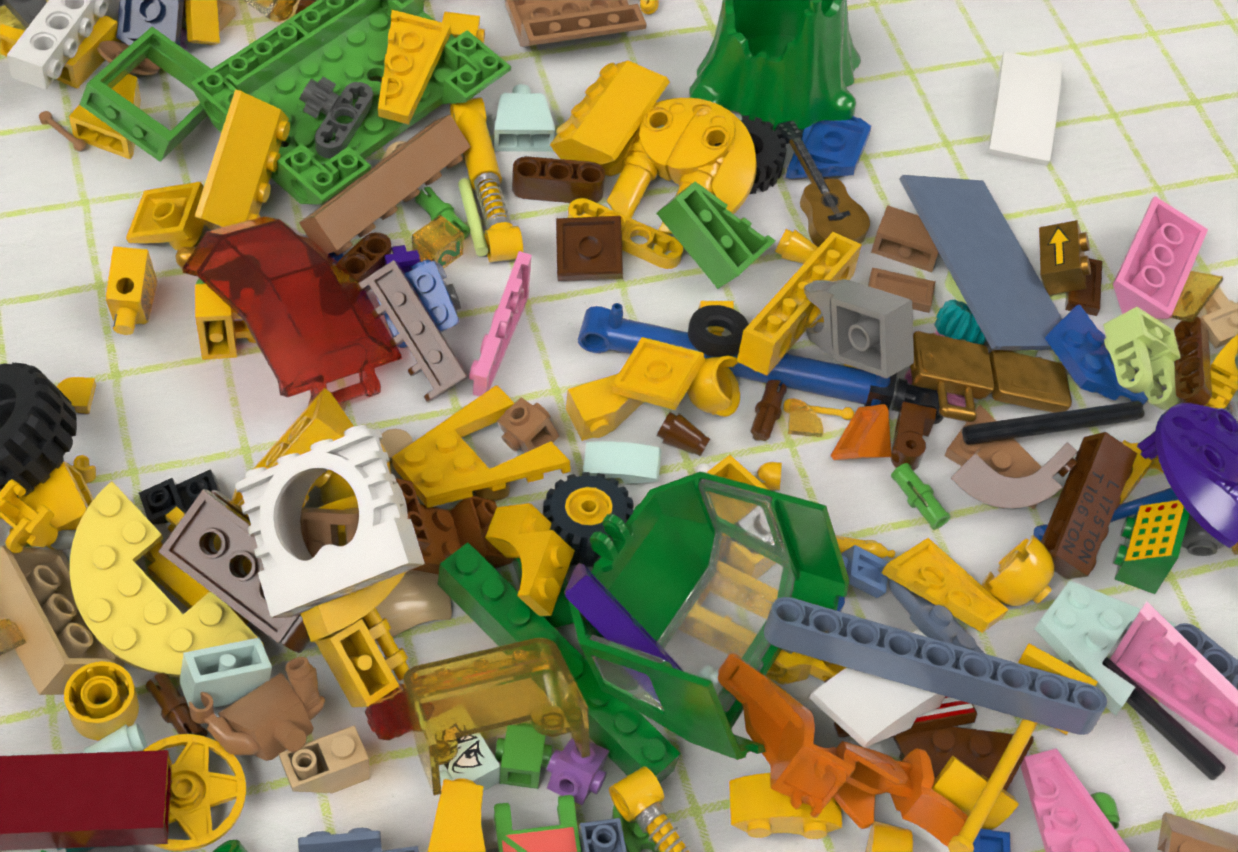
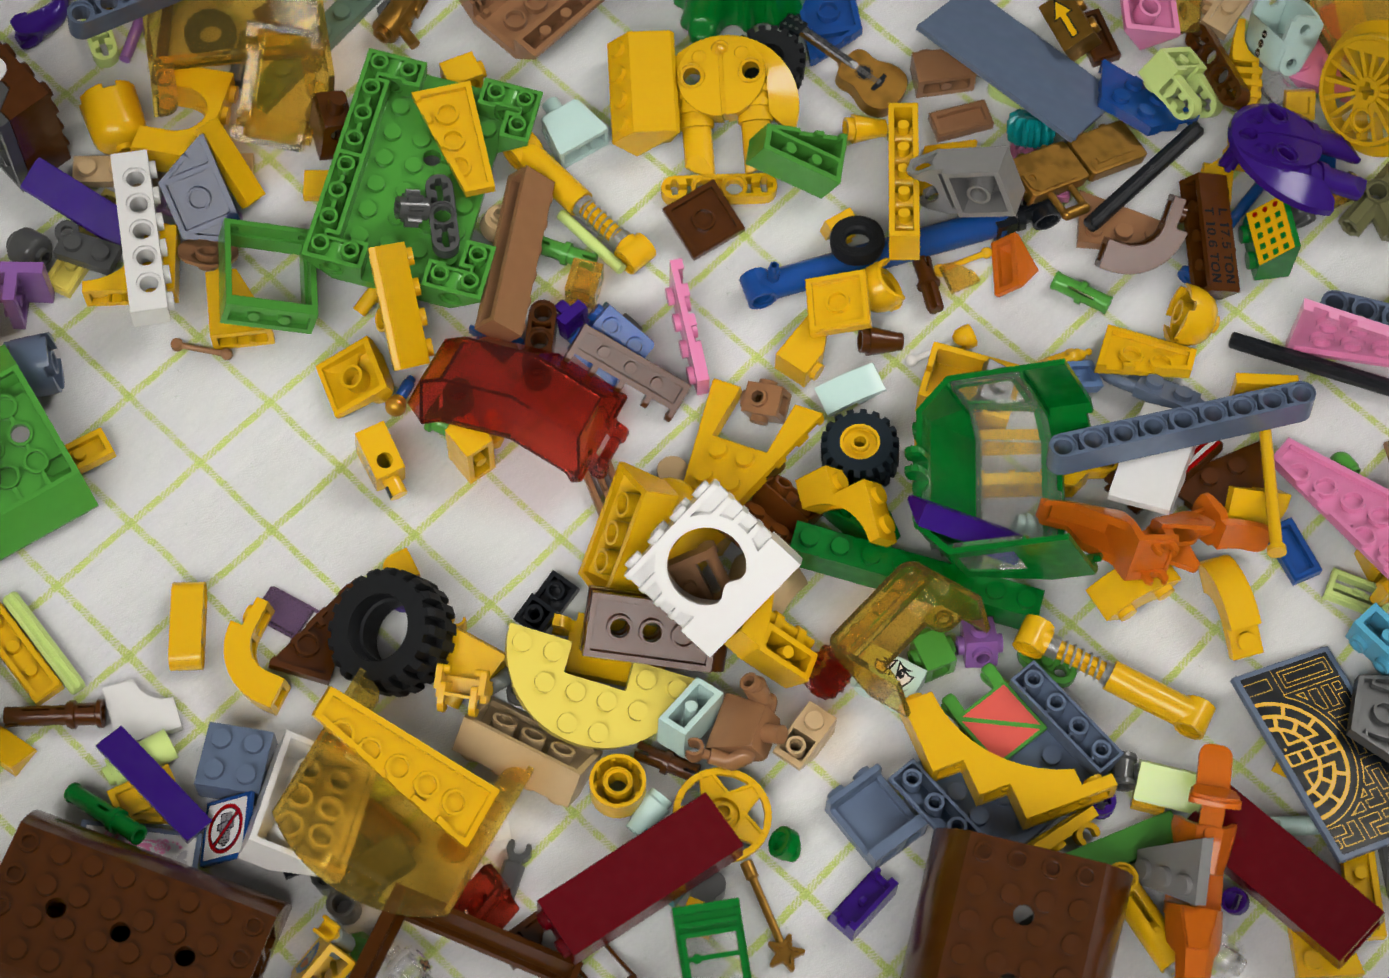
camera: 25 degrees left, 10 degrees up
reddish brown beam [512,156,605,203] -> none
reddish brown leg [891,402,937,471] -> none
light aqua wing [1034,580,1176,715] -> none

